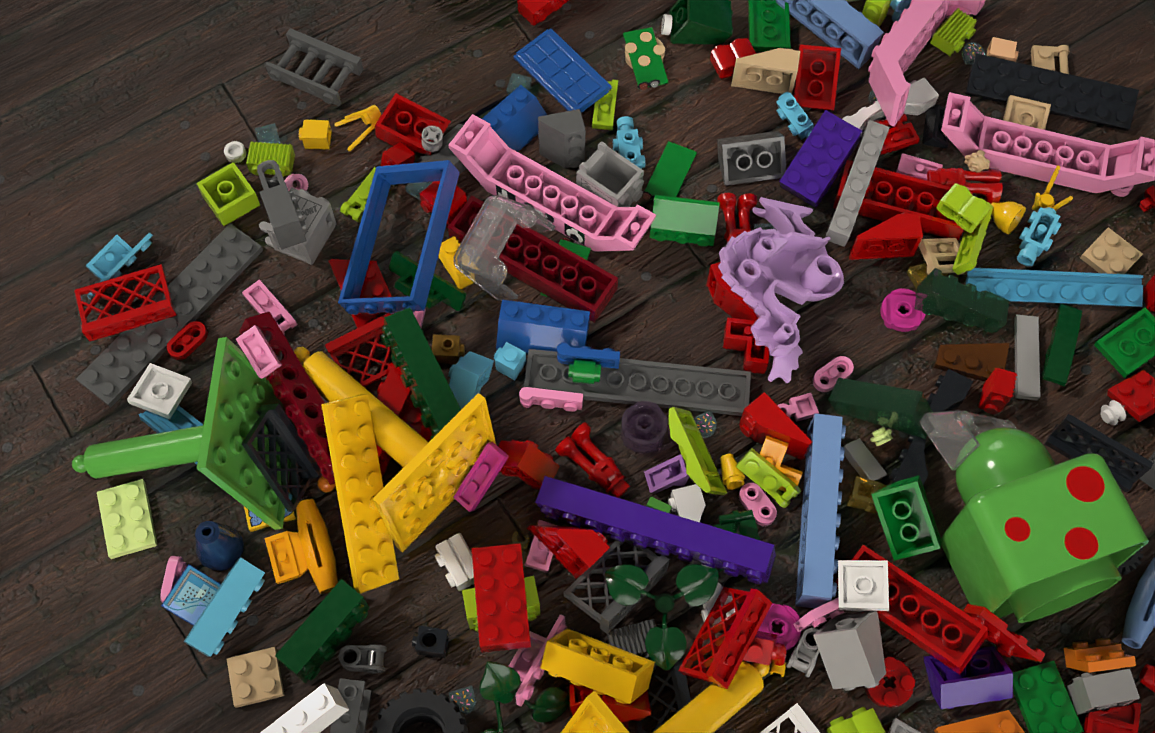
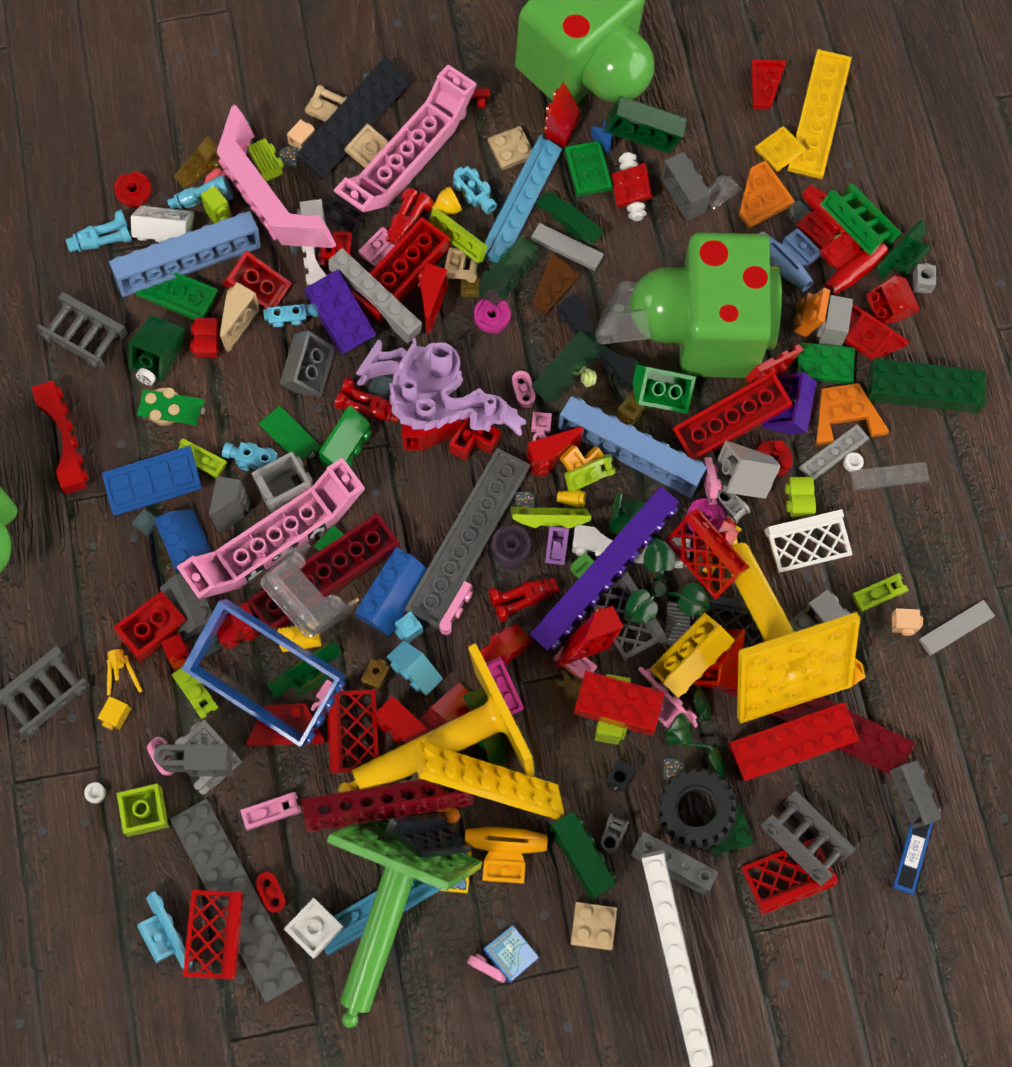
camera: 70 degrees left, 5 degrees up
yellowish green plate [97,479,158,559] -> none
medium azure brick [183,558,265,657] -> none
dark blue cone [195,521,244,571] -> none
bright pink plate [236,325,281,379] -> none
lime brick [246,141,295,177] -> none
clear light blue plate [255,123,281,144] -> none
dark green brick [381,307,461,440] -> none
light grey wheel [422,126,443,152] -> none
white brick [434,533,474,591] -> none
blue plate [557,343,620,369] -> none
green brick [568,360,601,384] -> none
bright pink plate [739,483,777,526] -> none
white plate [838,560,889,611] -> none
light grey slope [843,438,887,487] -> none
lime brick [936,183,991,233] -> none
tan plant [964,150,990,172] -> none
red brick [979,368,1018,414] -> none
yellow plant [1032,165,1073,212] -> none
black fence [1044,414,1154,493] -> none

